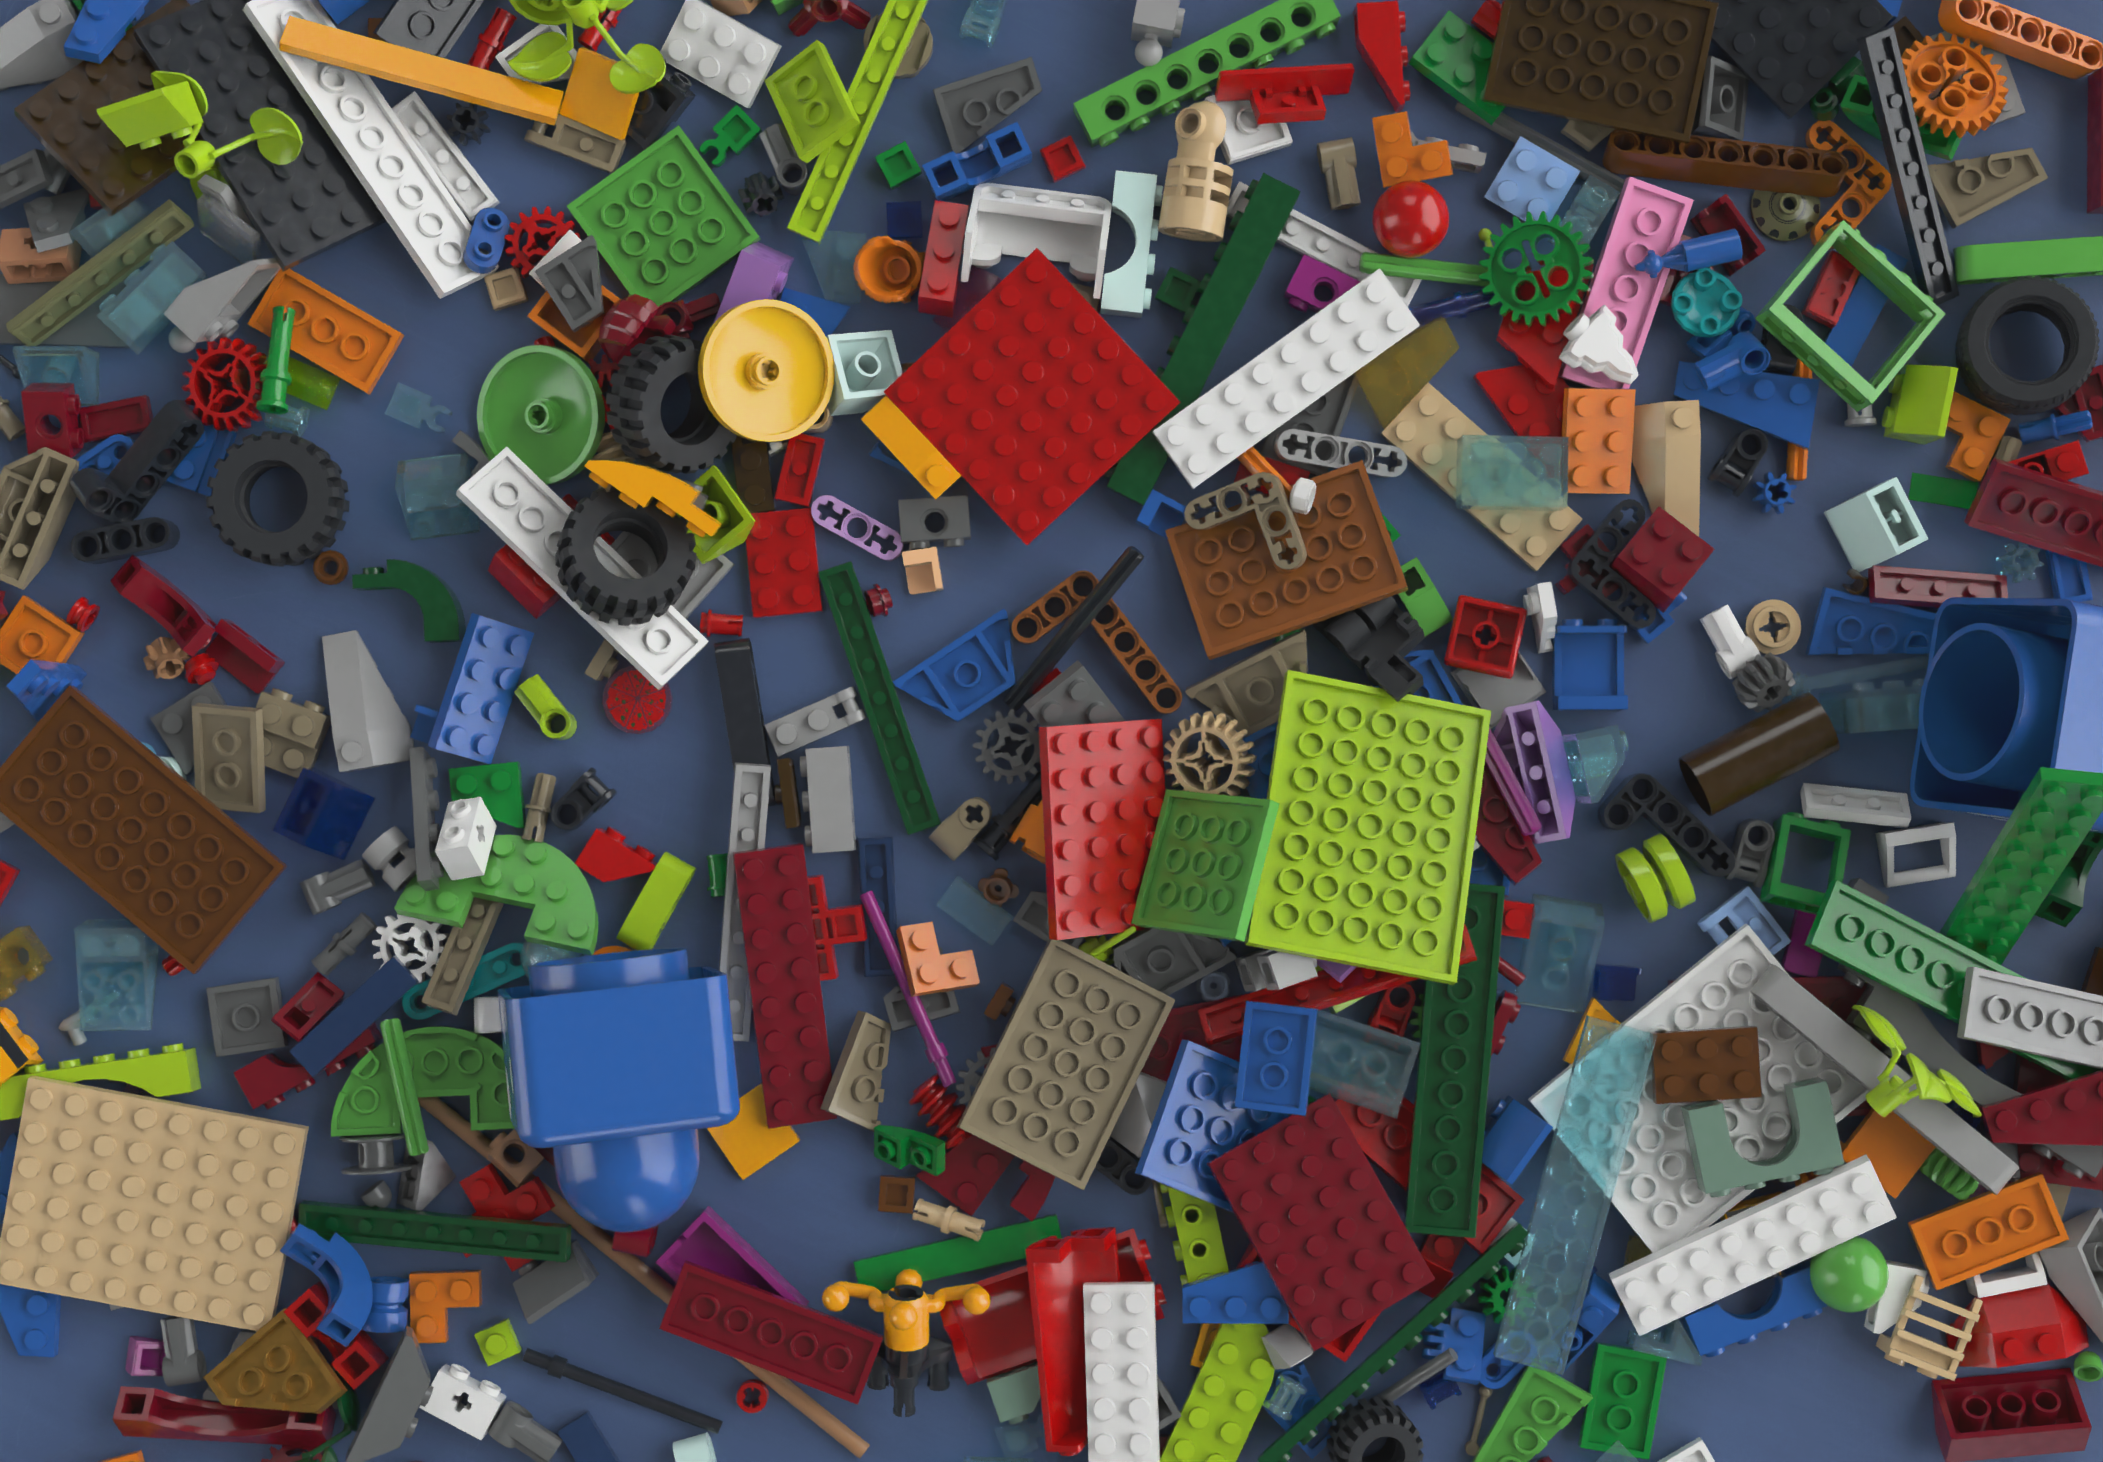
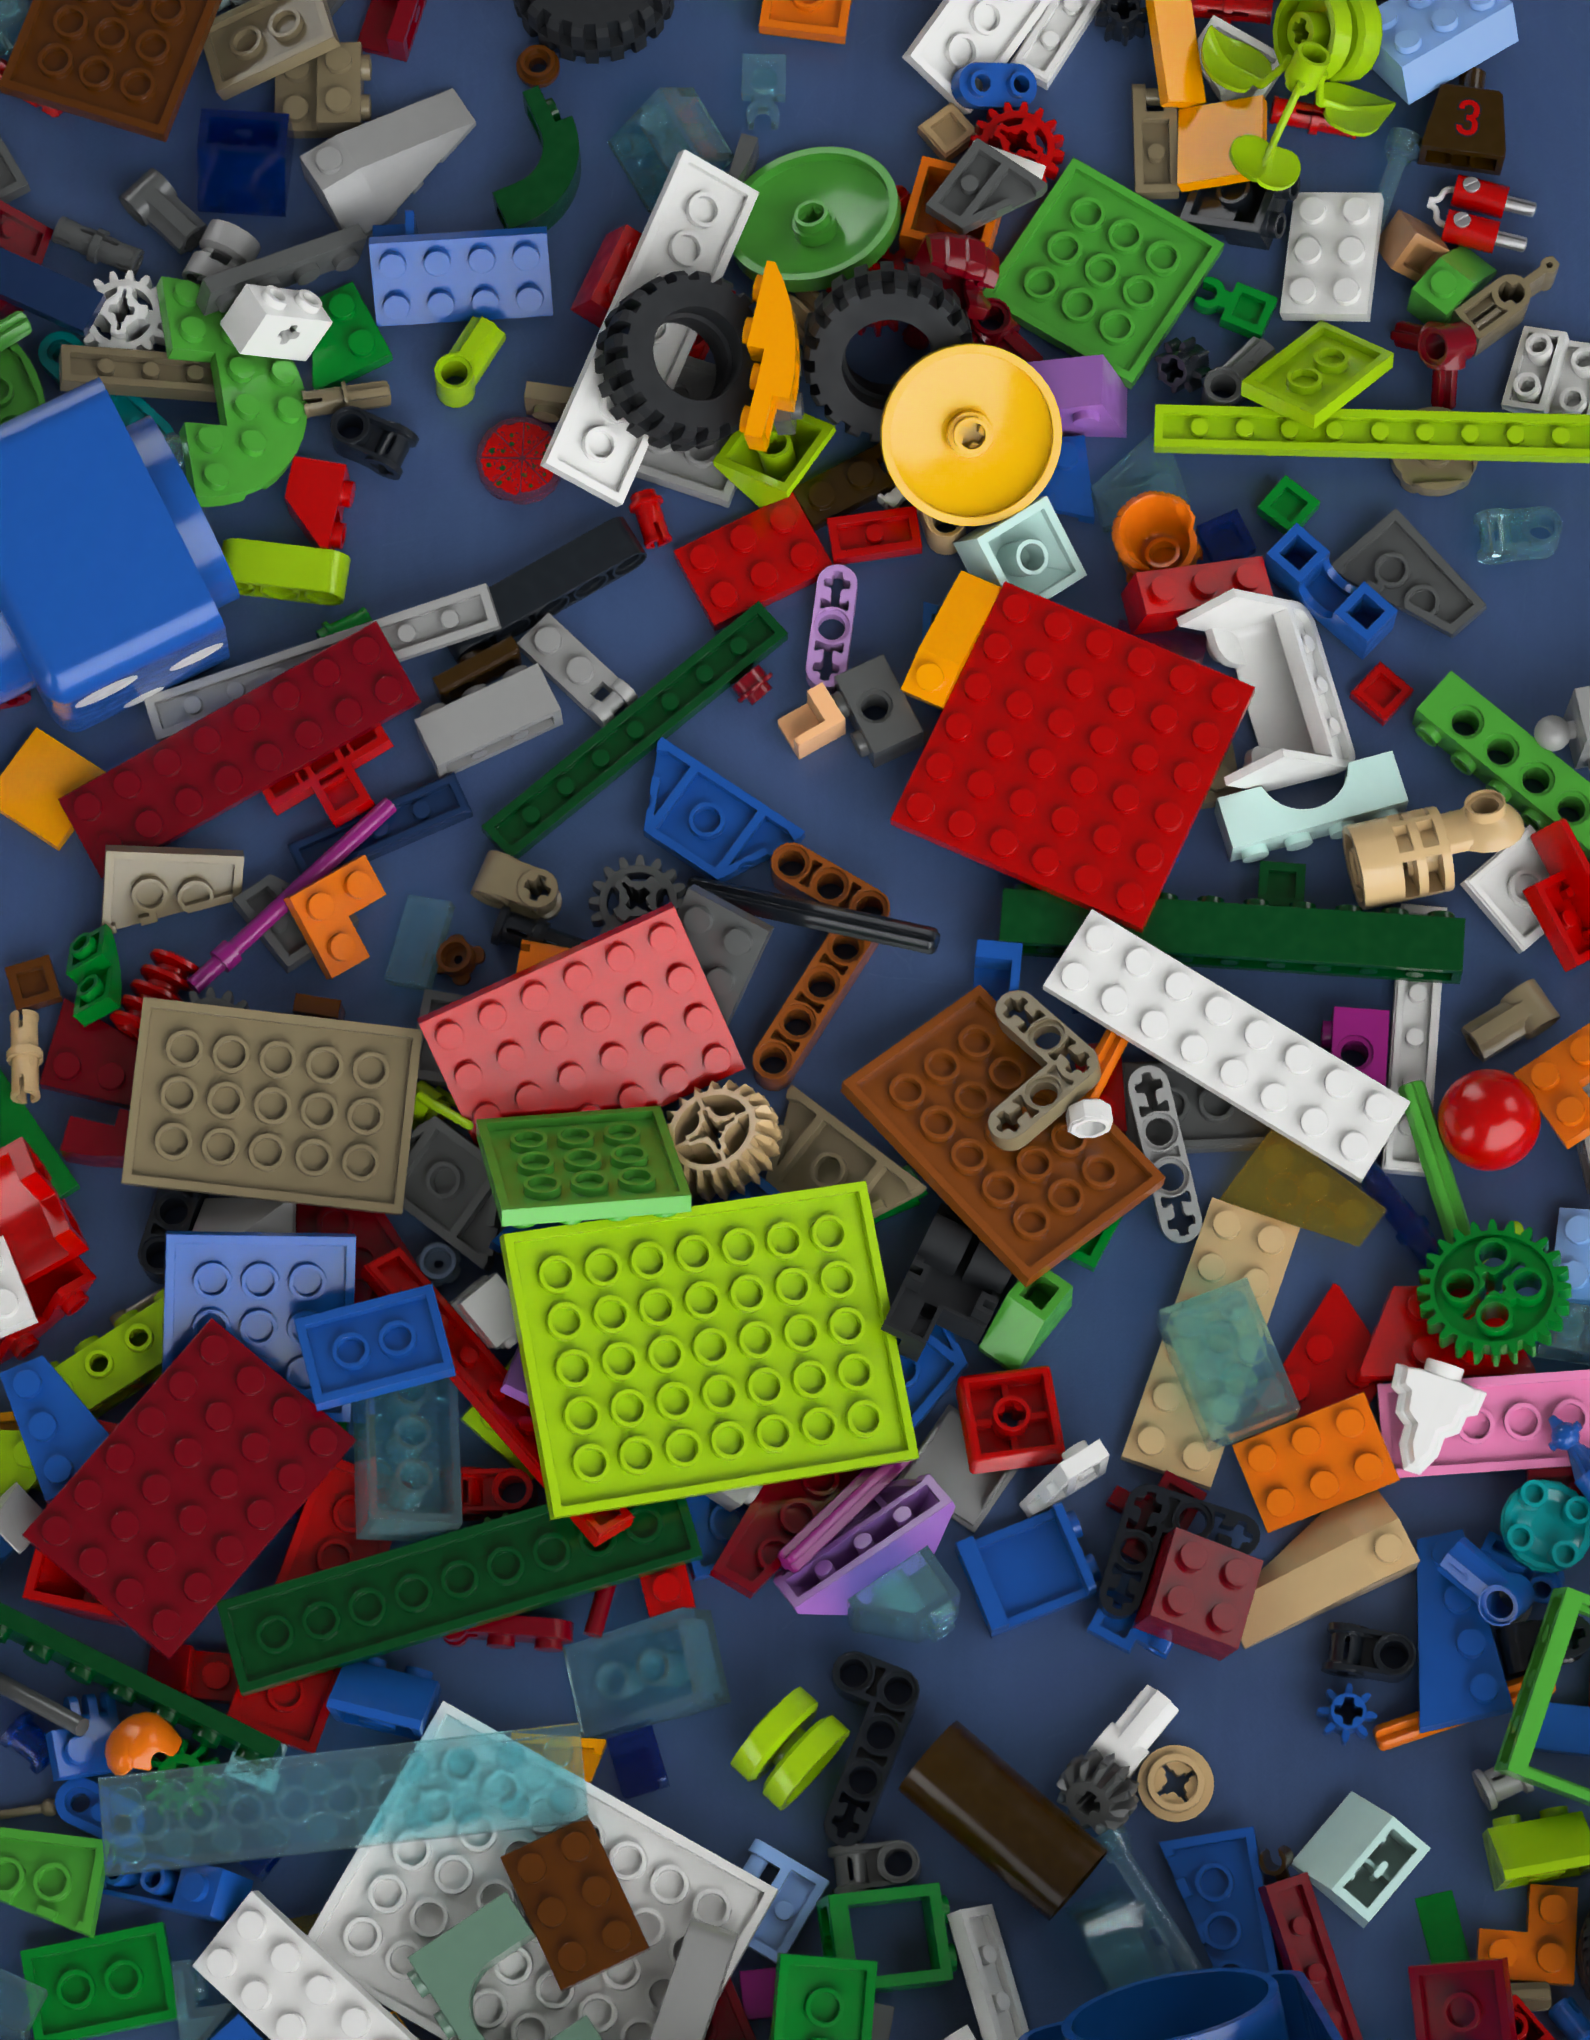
camera: 65 degrees right, 15 degrees down
none -> orange hair [104,1711,182,1777]

